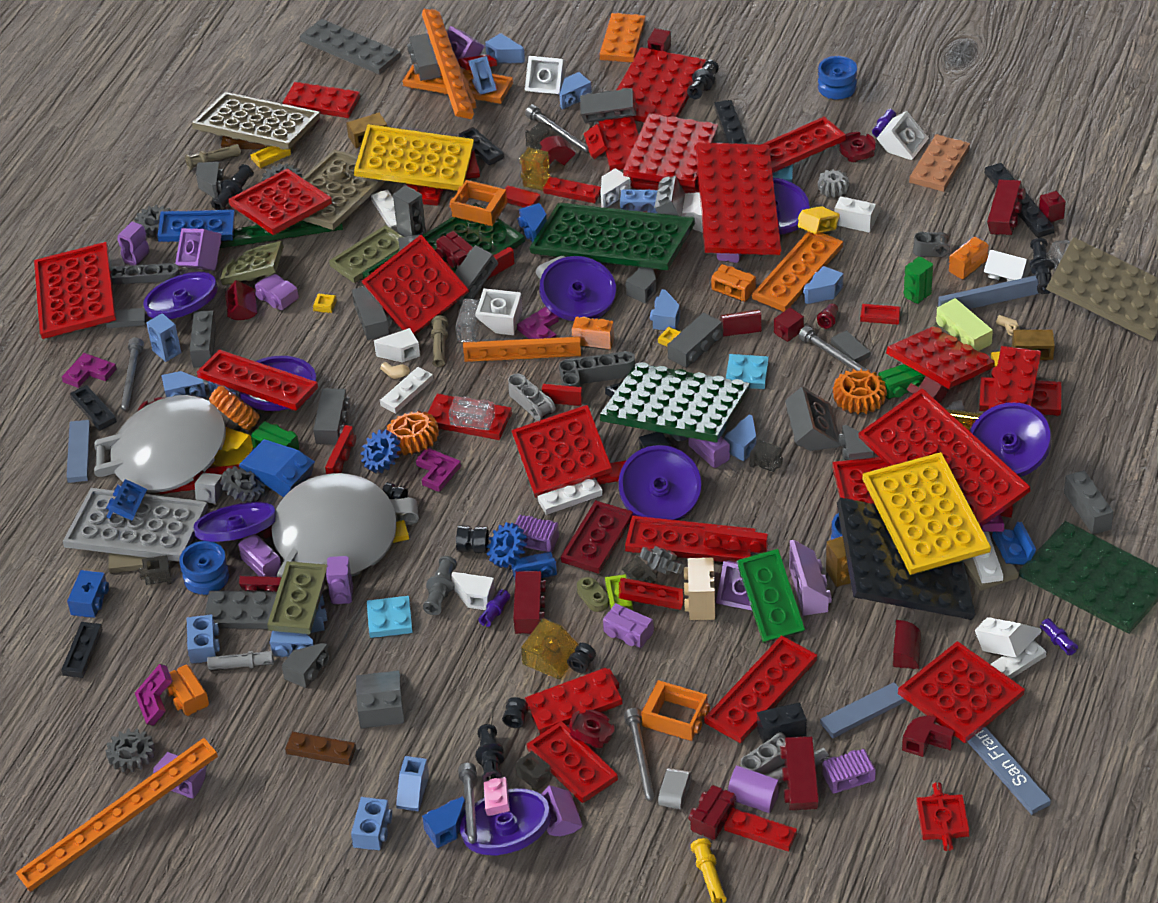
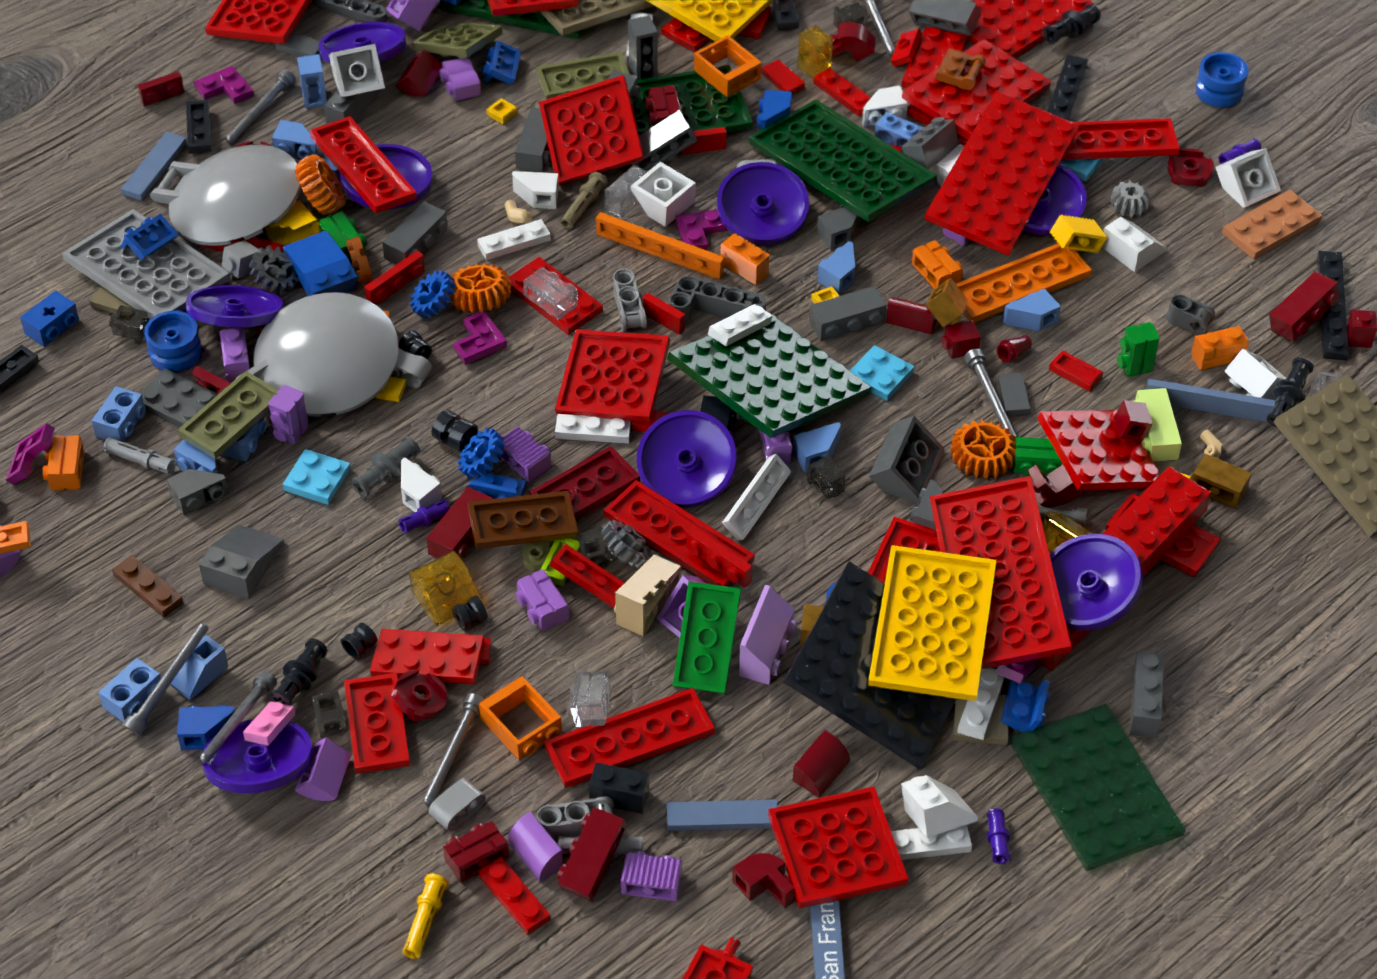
camera: 25 degrees right, 5 degrees up
none -> flat silver piece [122,623,209,736]
none -> dark red plate [137,71,185,107]
none -> white slope [329,44,385,97]
none -> dark orange plate [345,236,373,284]
none -> reddish brown plate [467,491,578,549]
none -> blue bracket [482,41,521,85]
none -> clear brick [567,671,611,727]
none -> white plate [708,304,773,346]
none -> white plate [722,454,791,541]
none -> pearl gold brick [926,278,968,327]
none -> dark orange plate [935,48,986,90]
none -> dark red brick [1114,400,1153,441]

